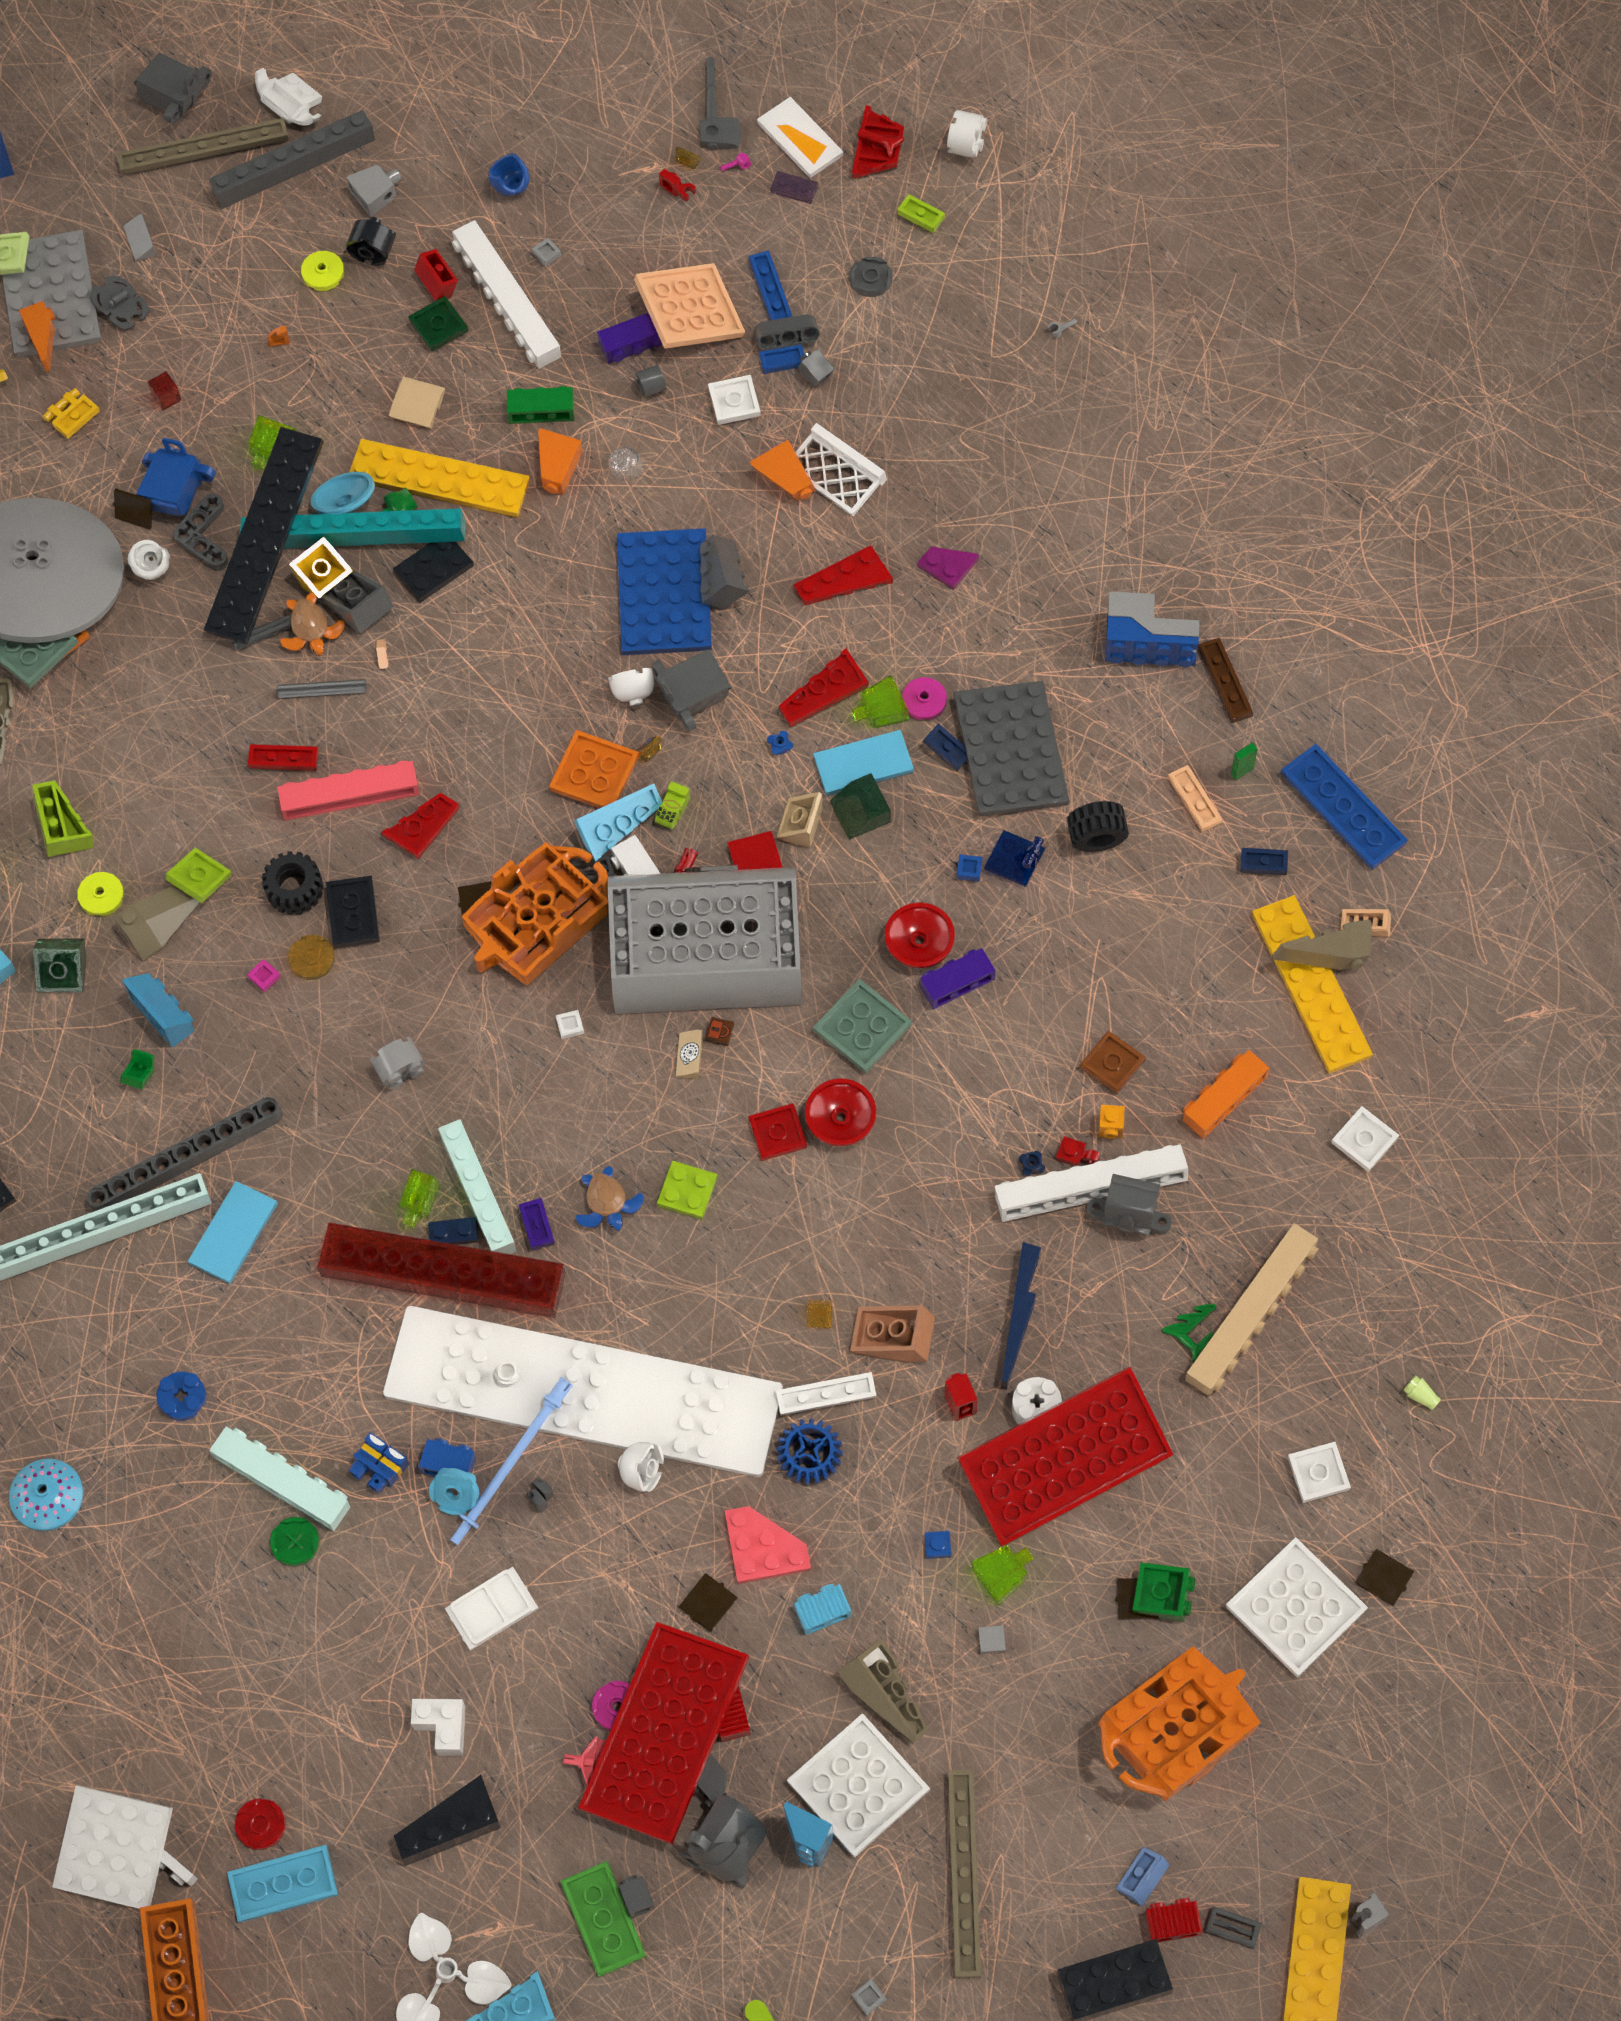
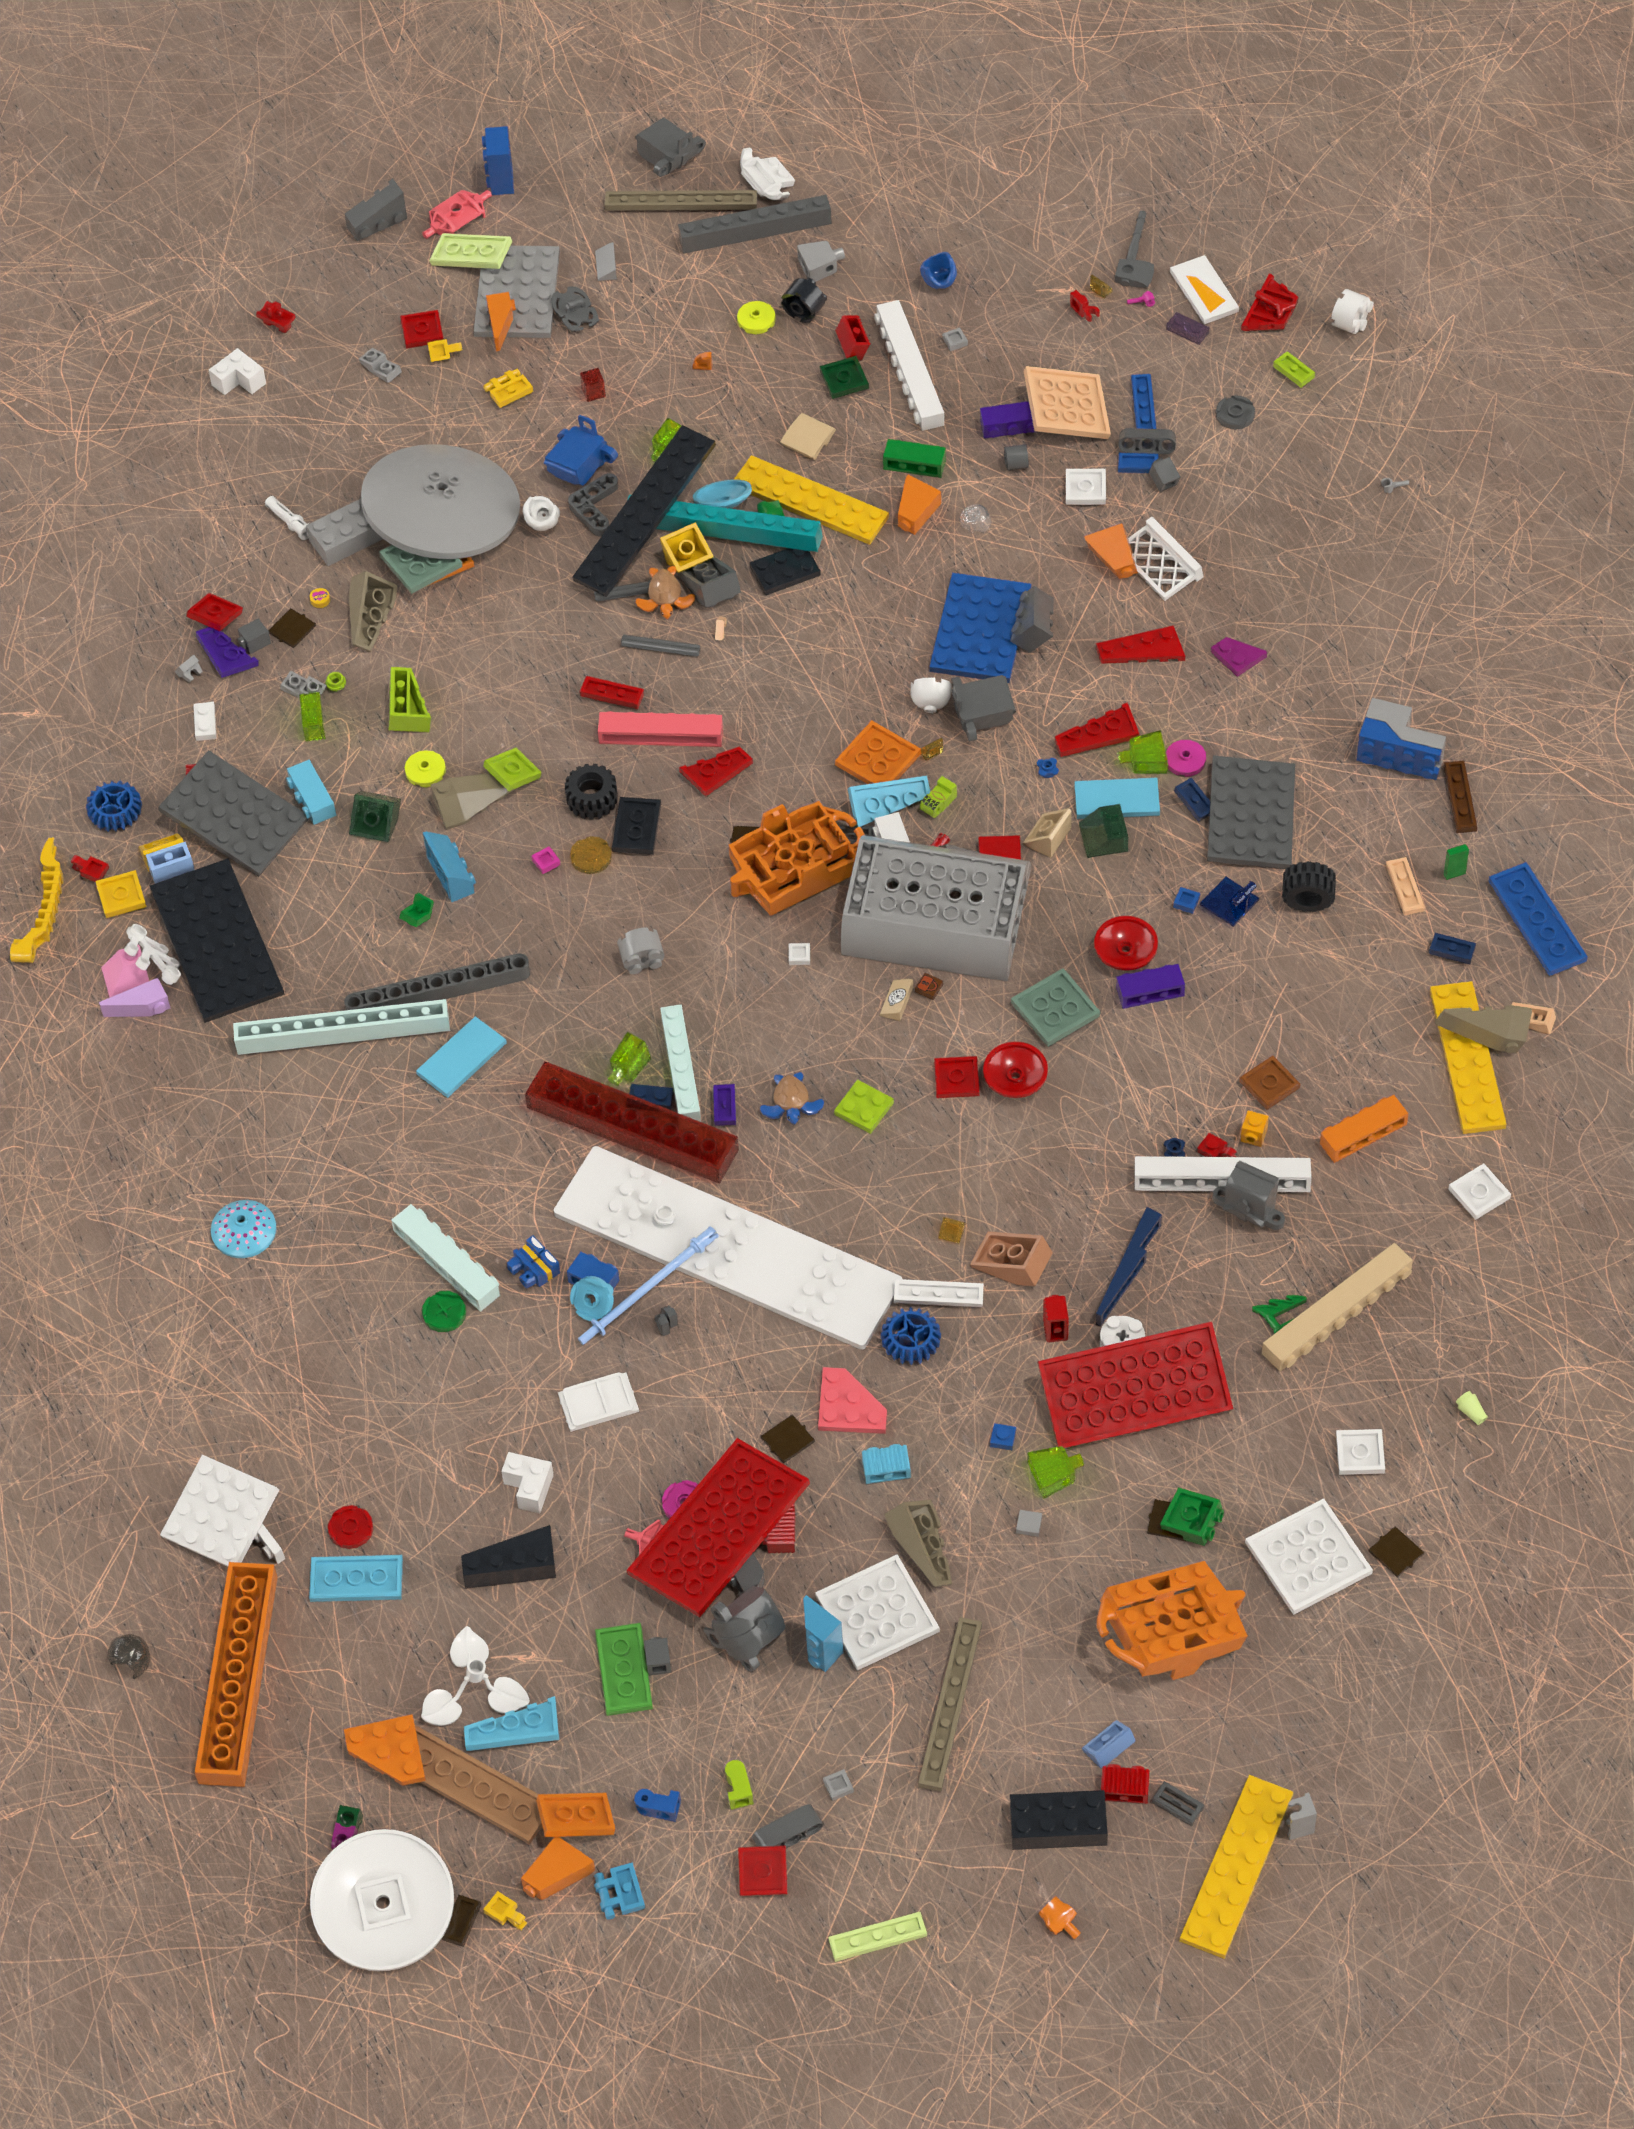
camera: 15 degrees right, 10 degrees down
dark brown piece [112,488,154,529] -> none
blue plate [157,1371,207,1421] -> none
white cylinder [618,1442,664,1492] -> none

